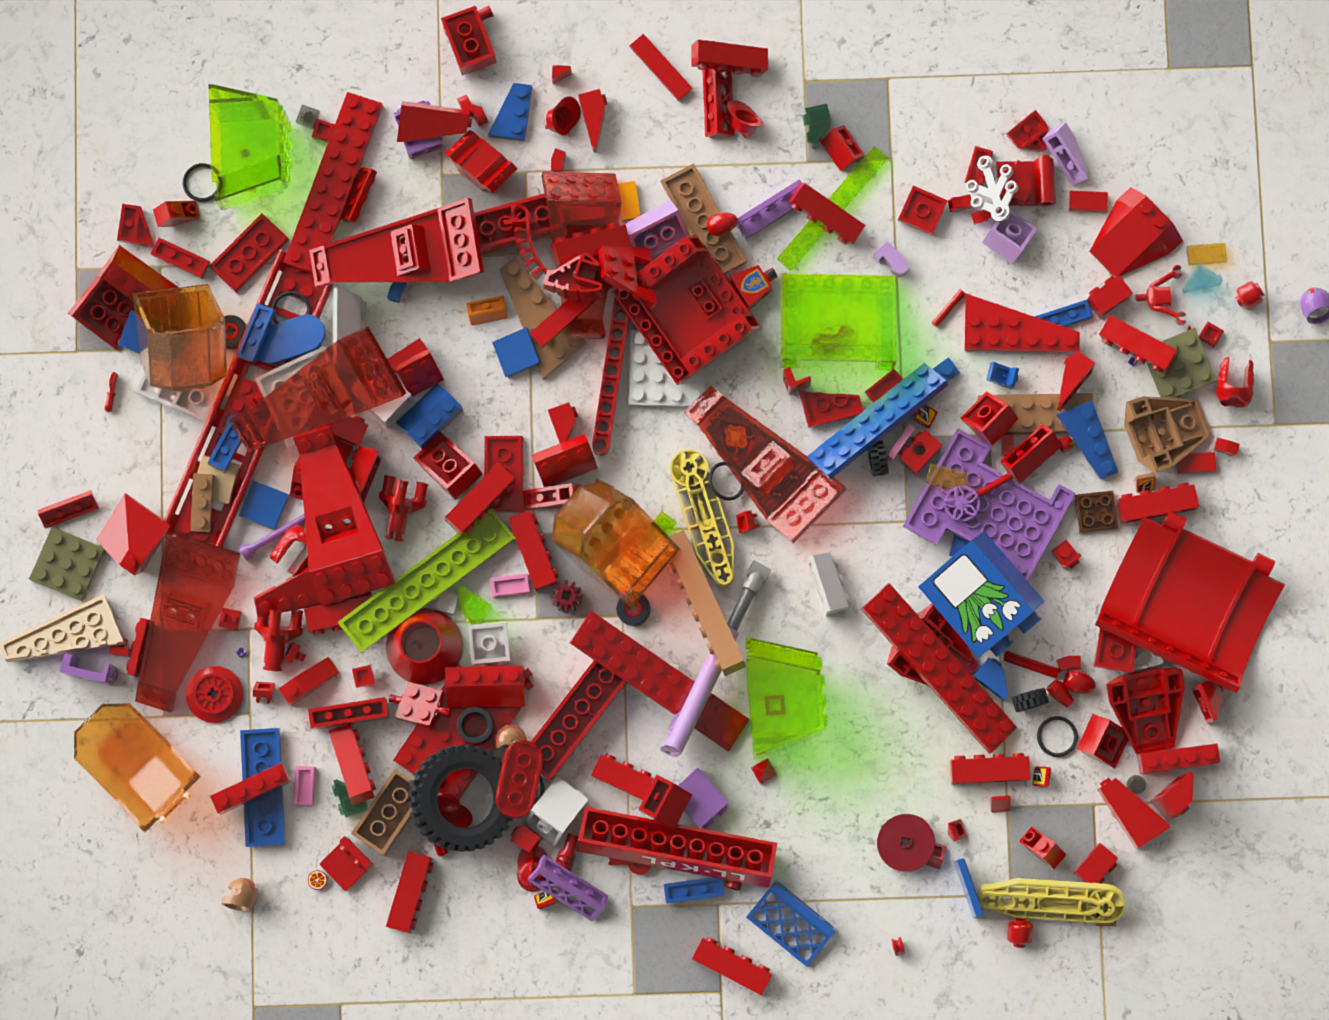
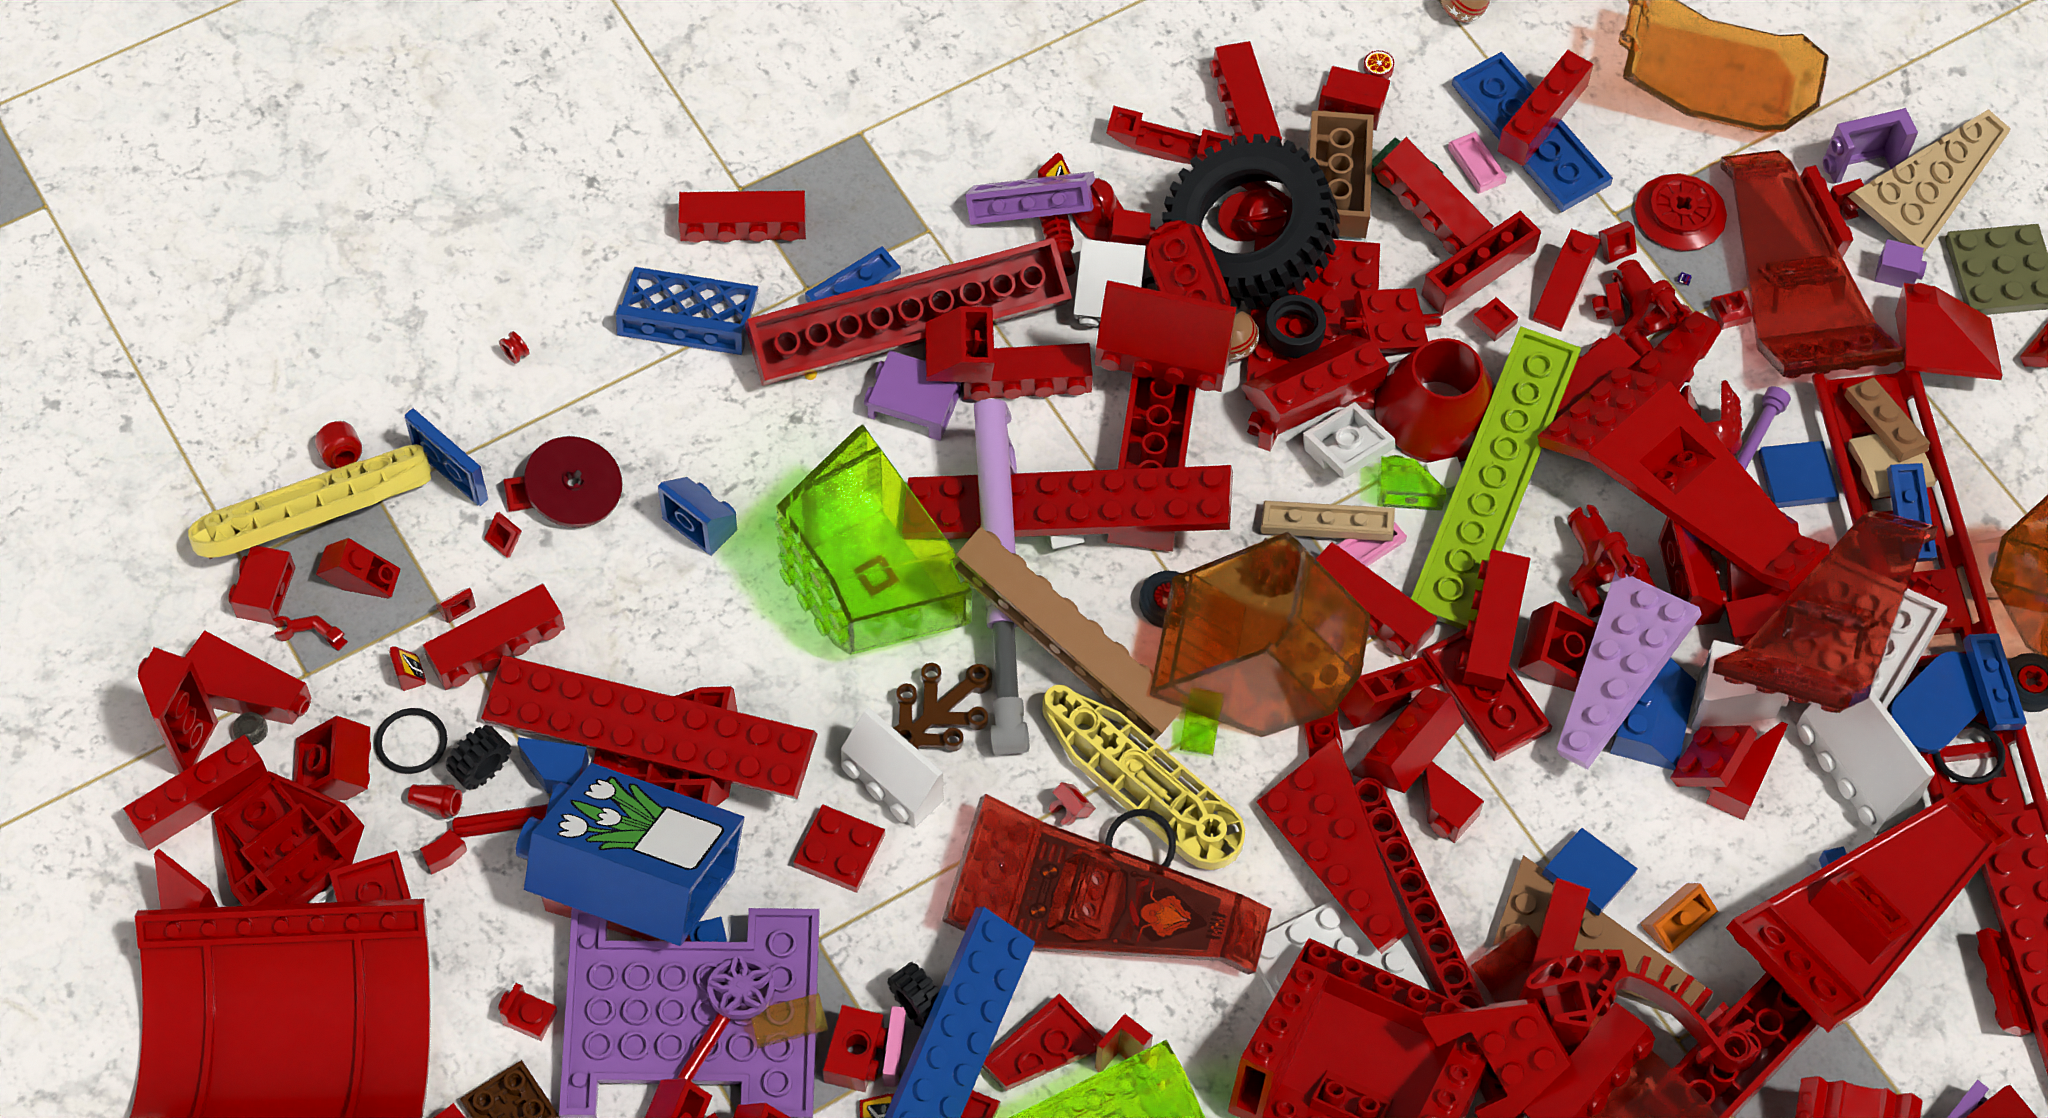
camera: 145 degrees right, 20 degrees down
red animal [1064,670,1096,694] -> none
none -> red arm [273,615,348,651]
none -> blue slope [658,477,738,556]
none -> red plate [793,804,885,893]
none -> reddish brown plant [893,663,992,751]
none -> red slope [1095,280,1237,392]
none -> red slope [1106,105,1233,164]
none -> red wing [1256,737,1409,954]
none -> tan tile [1261,501,1395,541]
none -> lavender wing [1557,570,1702,770]
none -> medium lavender brick [1874,239,1927,288]

